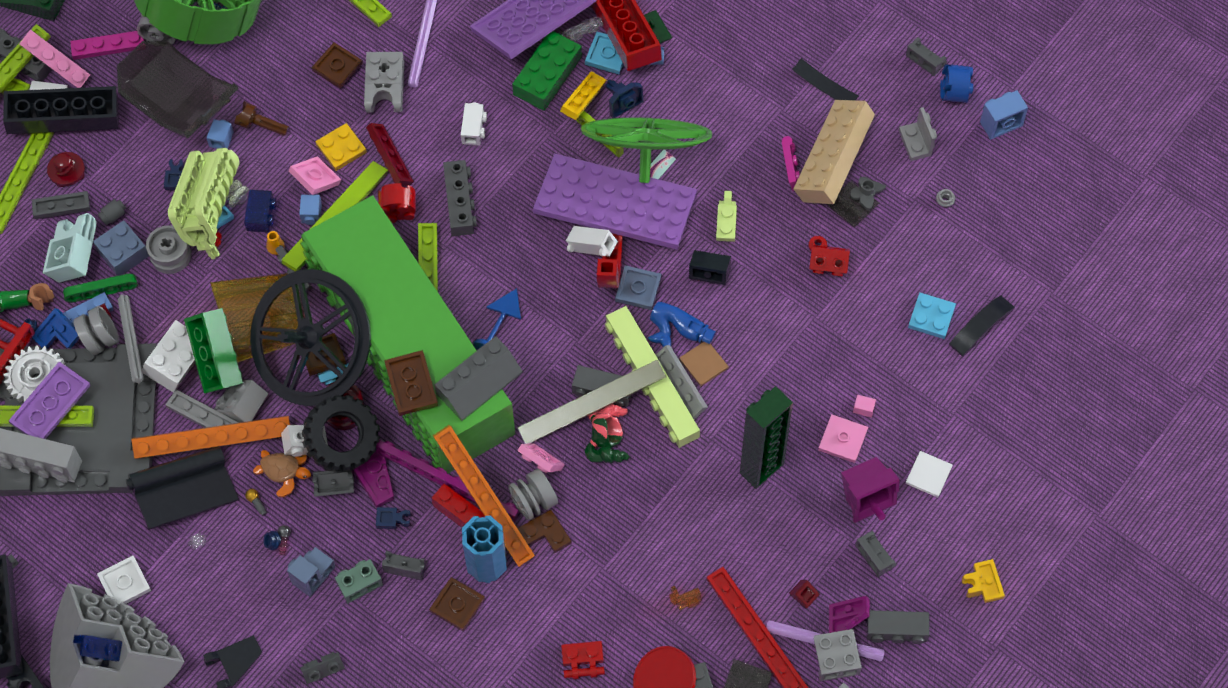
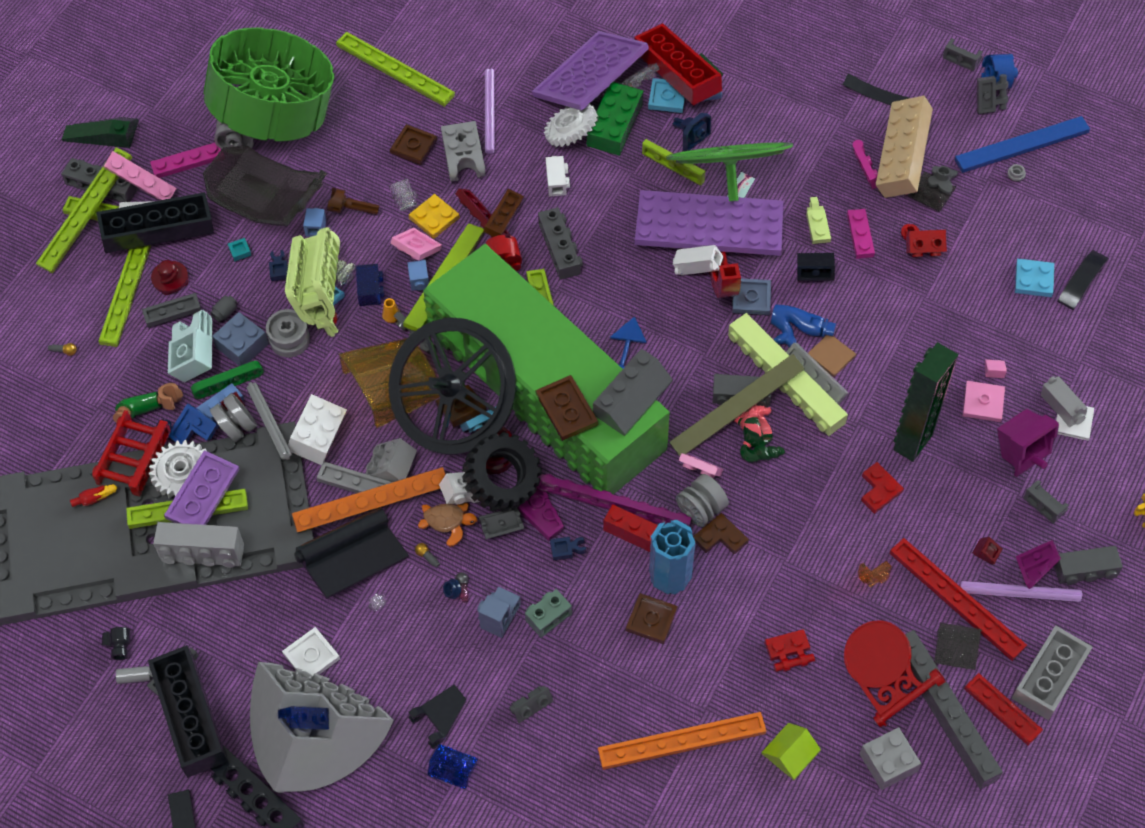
camera: 10 degrees left, 5 degrees down
green brick [184,308,243,394] -> none
dark grey hinge [382,551,427,580] -> none
orange plate [433,425,535,567] -> none
yellow plate [560,71,607,120] -> none
light grey bracket [813,629,862,681] -> none
light grey bracket [899,107,937,161] -> none
medium blue brick [980,90,1028,140] -> none
none -> teal plate [228,238,252,262]
none -> clear brick [389,178,418,211]
none -> reddish brown plate [483,189,524,237]
none -> white gear [544,103,598,147]
none -> dark pink plate [847,209,875,259]
none -> red plate [861,462,904,514]
none -> blue tile [954,116,1090,173]
none -> dark grey plate [977,74,1008,114]
none -> light grey brick [1041,376,1088,427]

